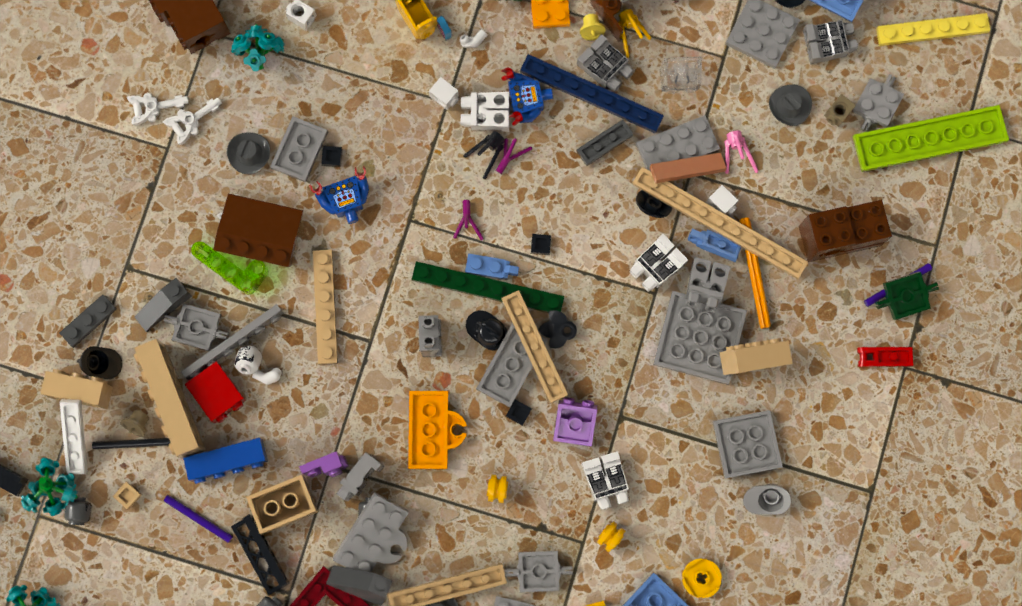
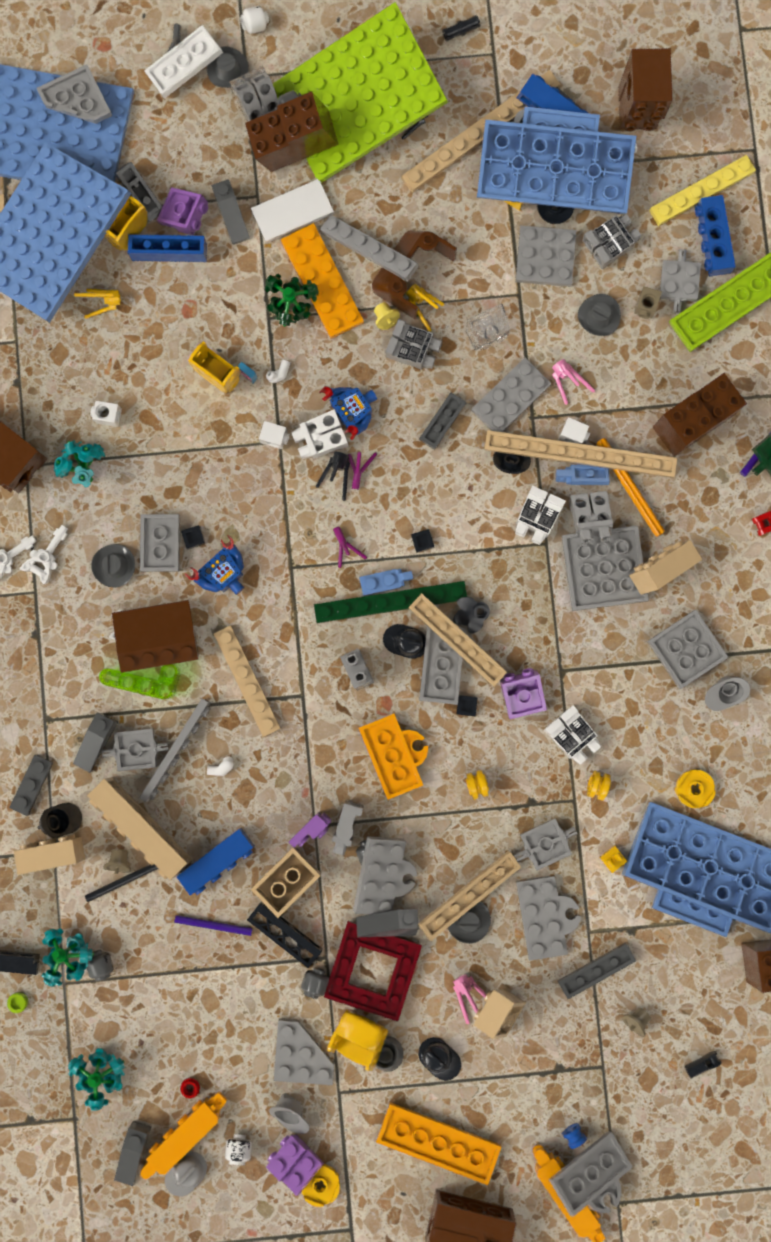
camera: 20 degrees left, 5 degrees up
white tile [59,399,88,474] -> none
tan plate [113,482,142,510] -> none
red brick [185,361,246,423] -> none
white head [234,346,262,374] -> none
dark blue plate [520,54,664,134] -> none
nougat tile [650,153,727,184] -> none
none -> blue brick [695,195,736,277]

